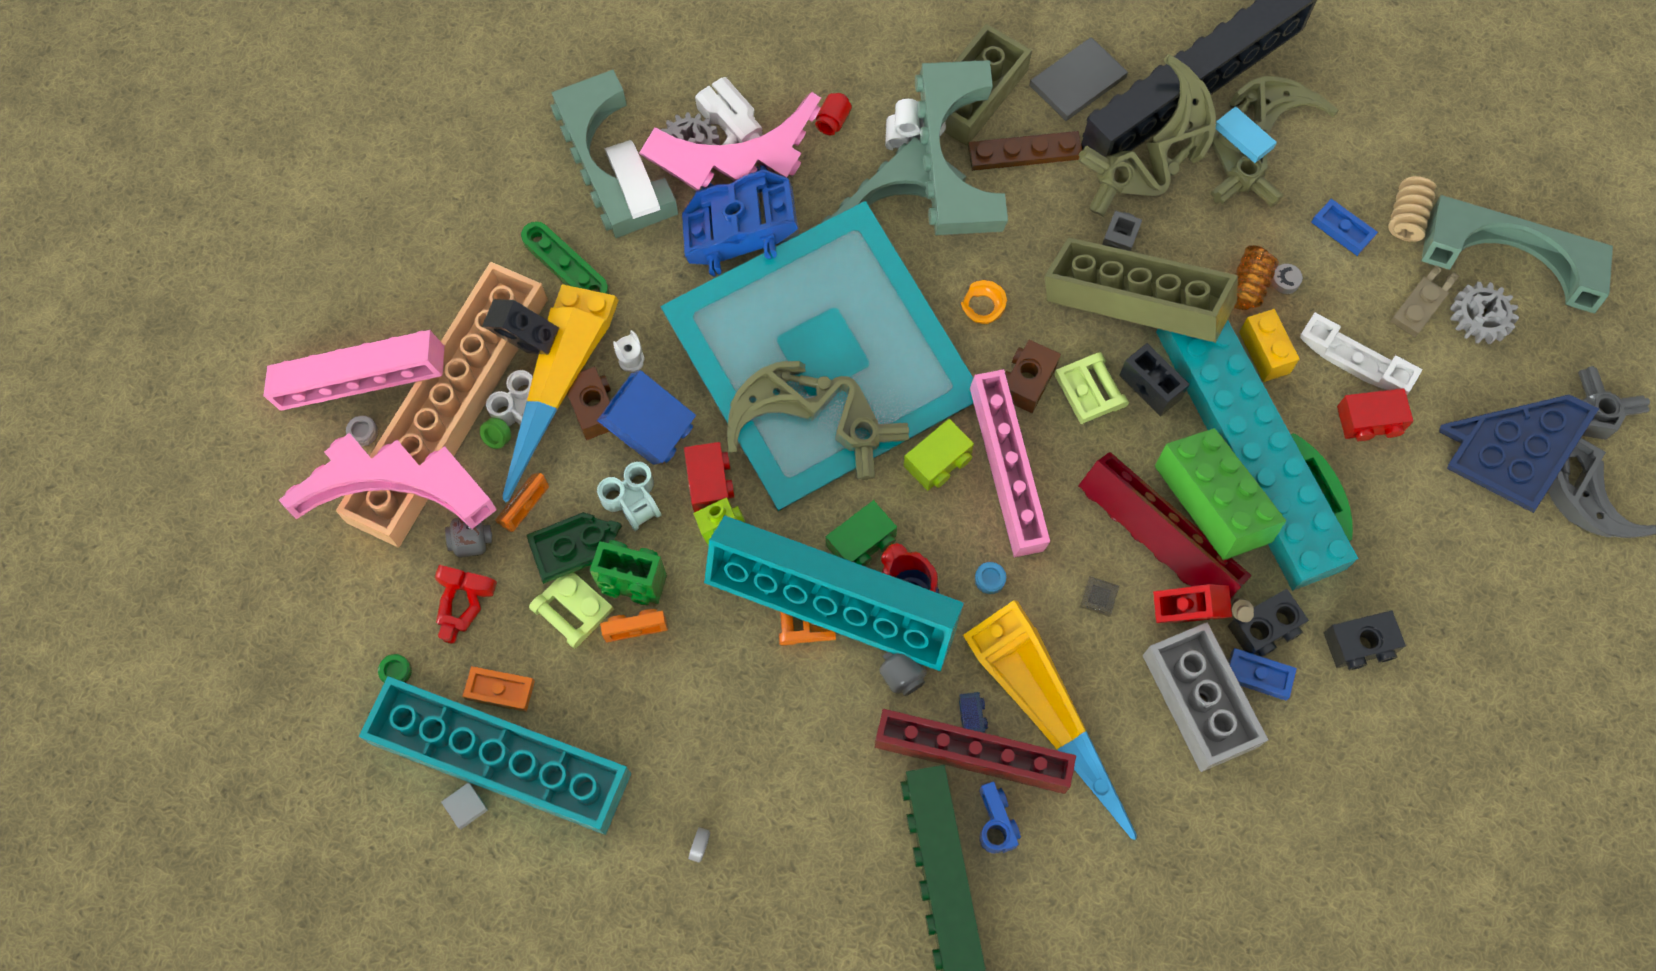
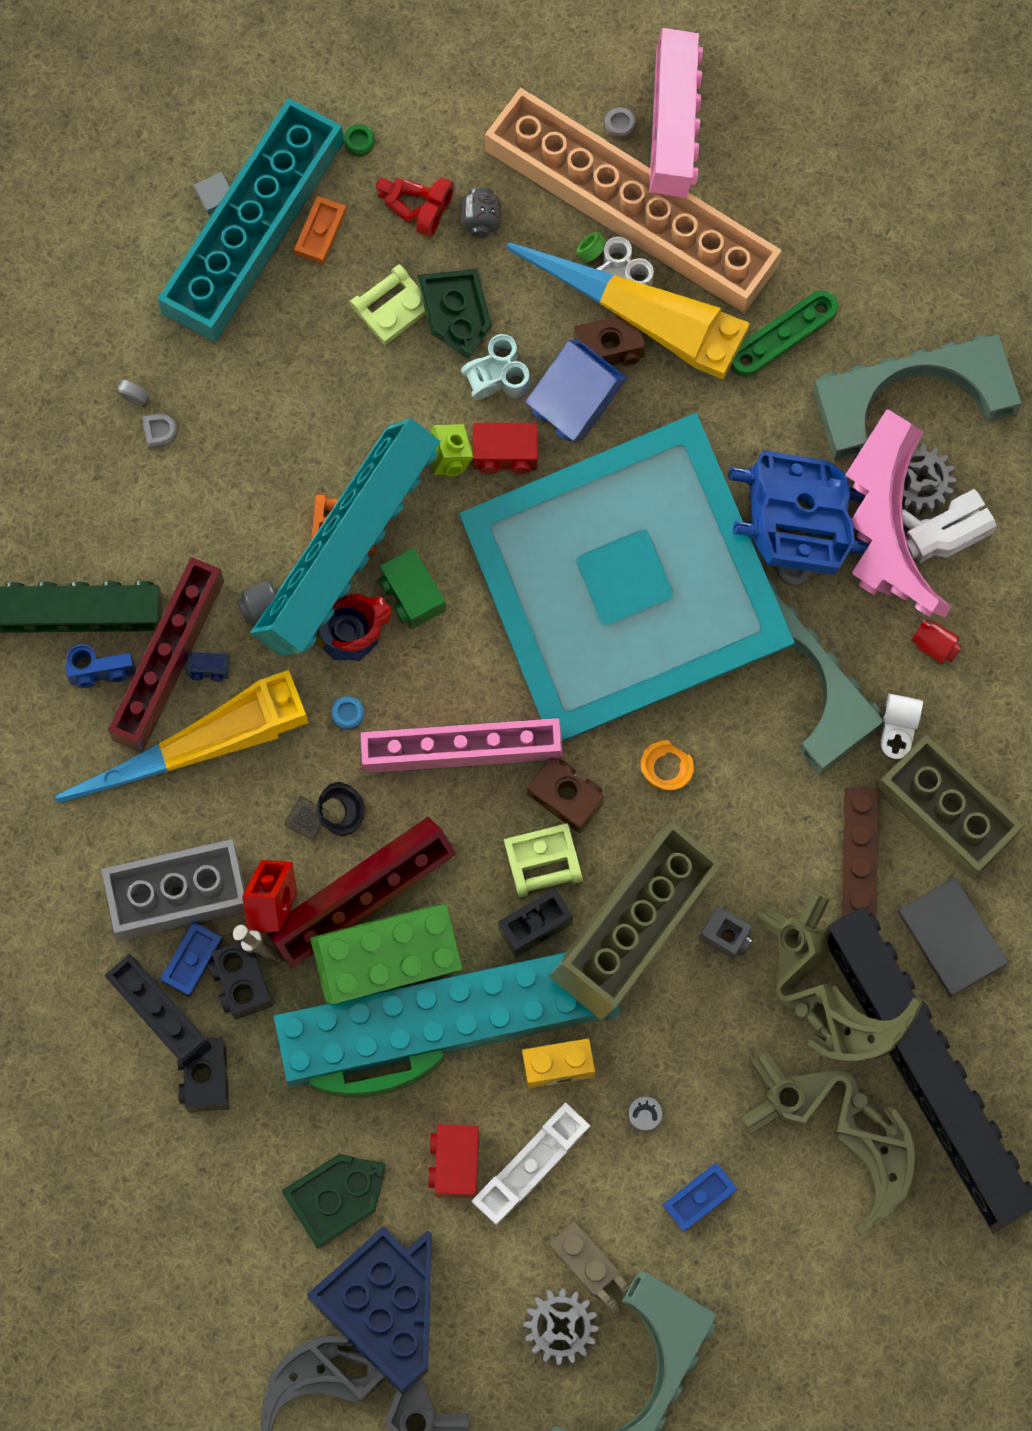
camera: 100 degrees right, 5 degrees up
bright pink arch [279,433,497,529] -> none
black brick [482,299,559,355] -> none
orange slope [495,473,549,532] -> none
green brick [590,540,667,605] -> none
orange plate [600,609,668,643] -> none
white slope [604,140,660,219] -> none
white piece [613,330,645,372] -> none
olive piece [727,361,909,480] -> none
lime brick [903,419,974,491] -> none
sand green arch [915,60,1008,235] -> none
medium azure tile [1215,106,1277,163] -> none
clear orange piece [1234,245,1279,310] -> none
tan piece [1388,176,1437,242] -> none
none -> black tile [104,954,211,1067]
none -> light grey tile [142,414,177,449]
none -> dark green tile [282,1154,386,1249]
none -> black piece [317,782,365,837]

